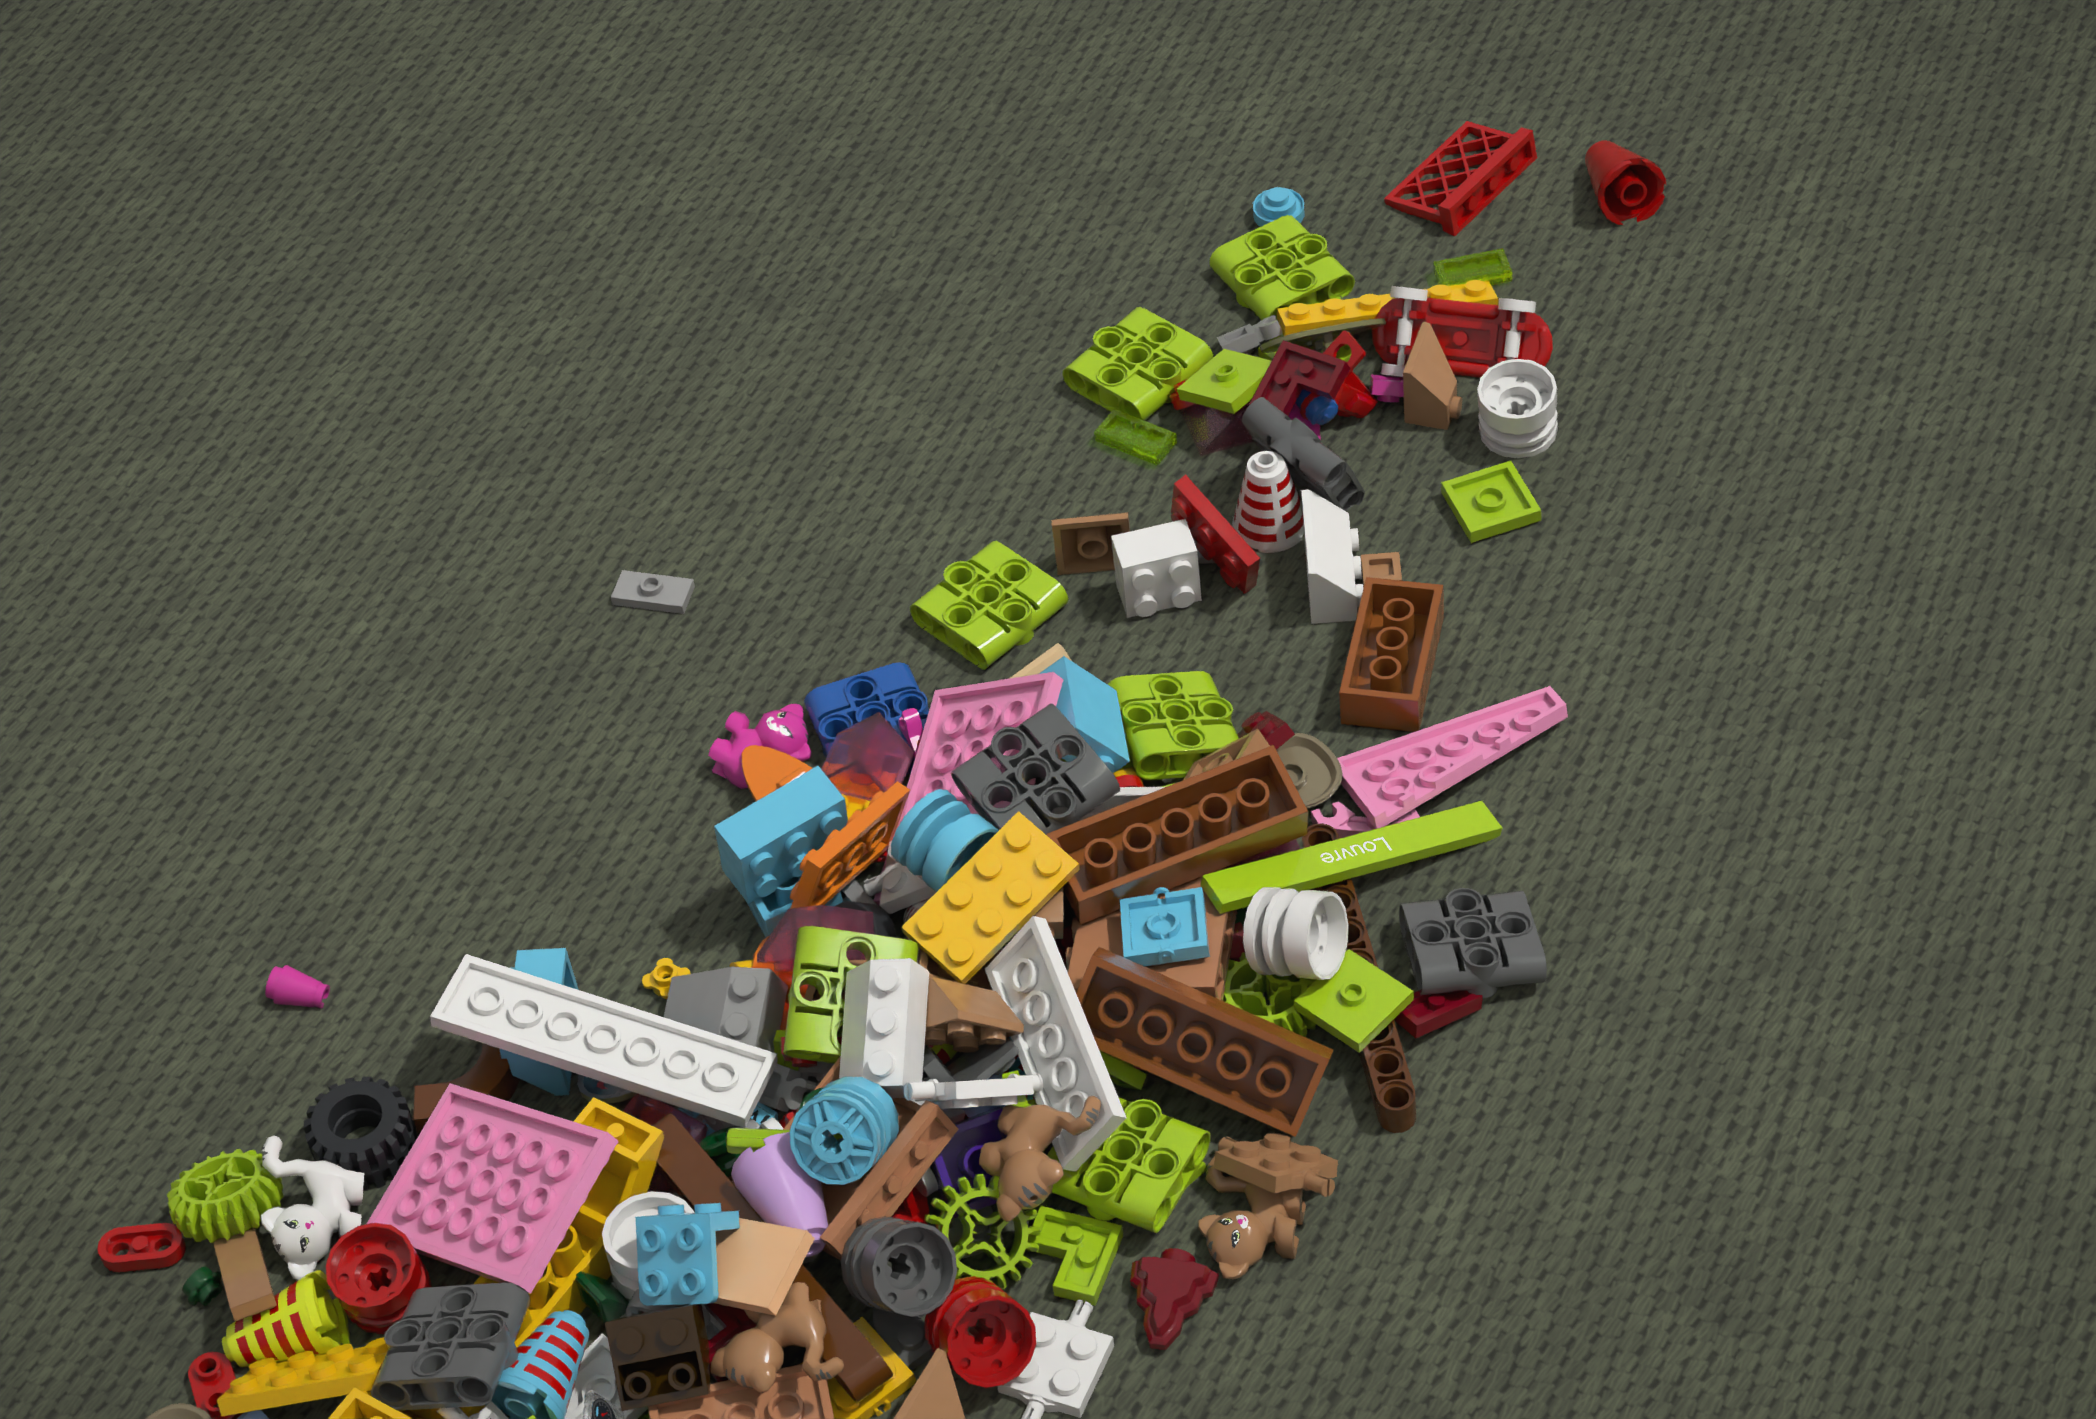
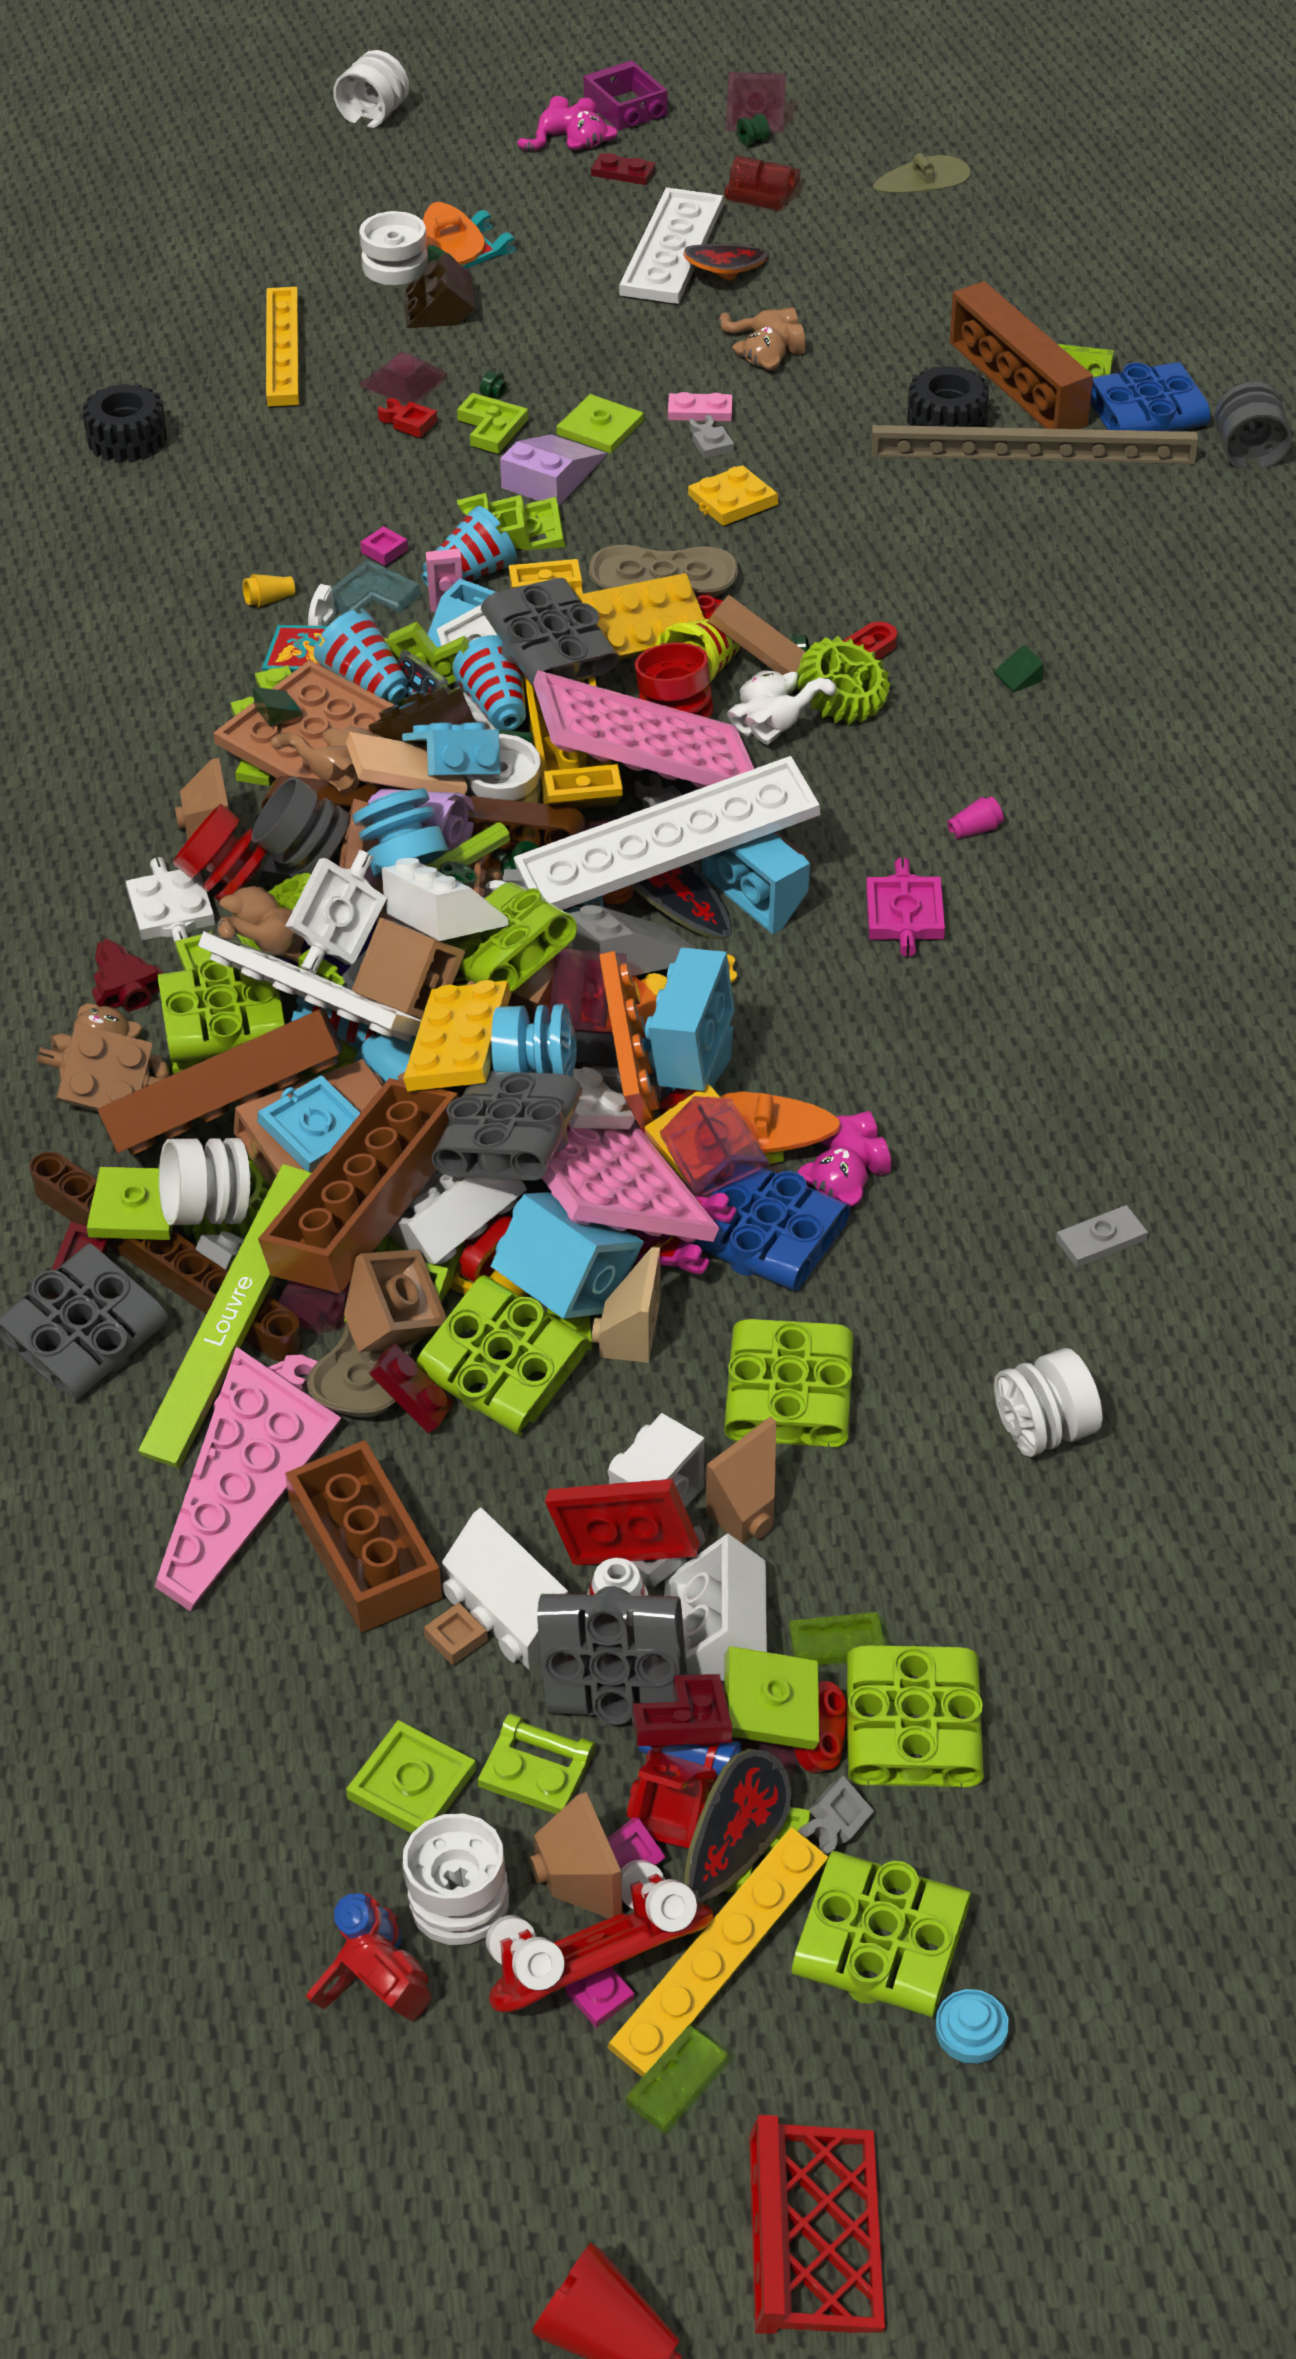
camera: 135 degrees right, 0 degrees up
black tyre [304,1076,418,1191] -> none
none -> red piece [306,1893,432,2022]
none -> lime plate [478,1713,596,1814]
none -> white slope [663,1533,767,1681]
none -> dark pink plate [866,858,945,957]
none -> dark green slope [994,646,1044,693]
none -> white wheel [994,1348,1102,1457]

